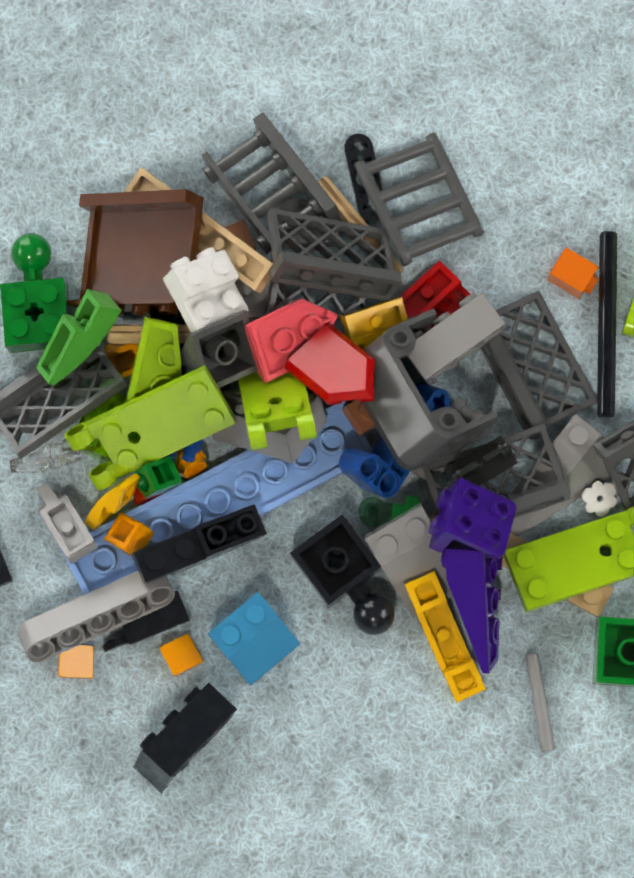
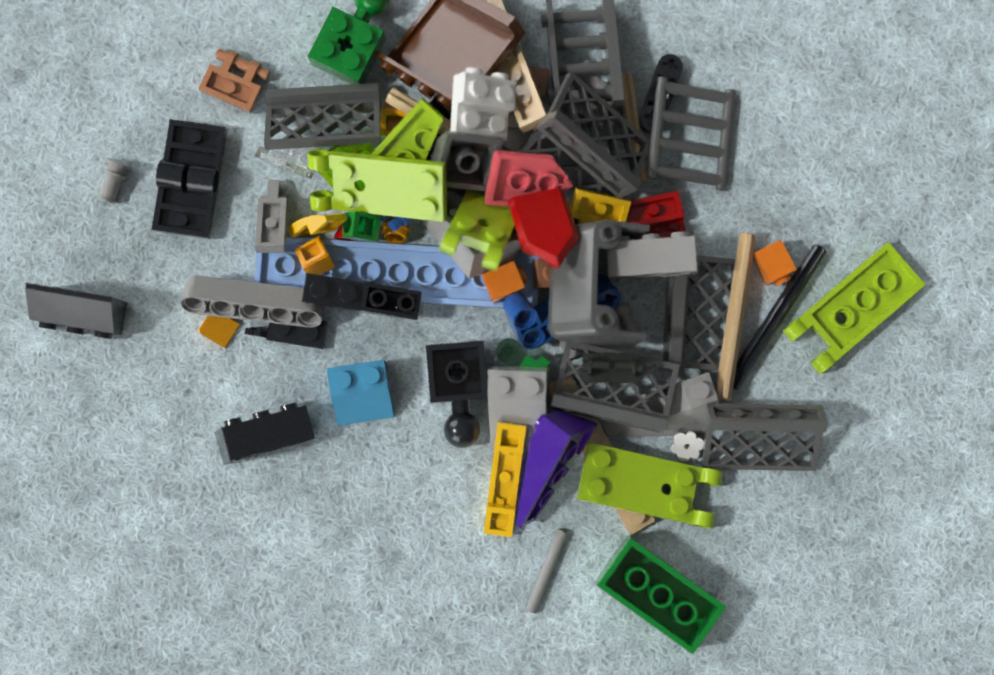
camera: 25 degrees right, 5 degrees up
bright green slope [36,289,122,386] -> none
light orange slope [159,633,204,677] -> none
dark purple bracket [428,477,517,559] -> none
none -> orange brick [482,261,528,304]
none -> tan axle [715,233,756,401]

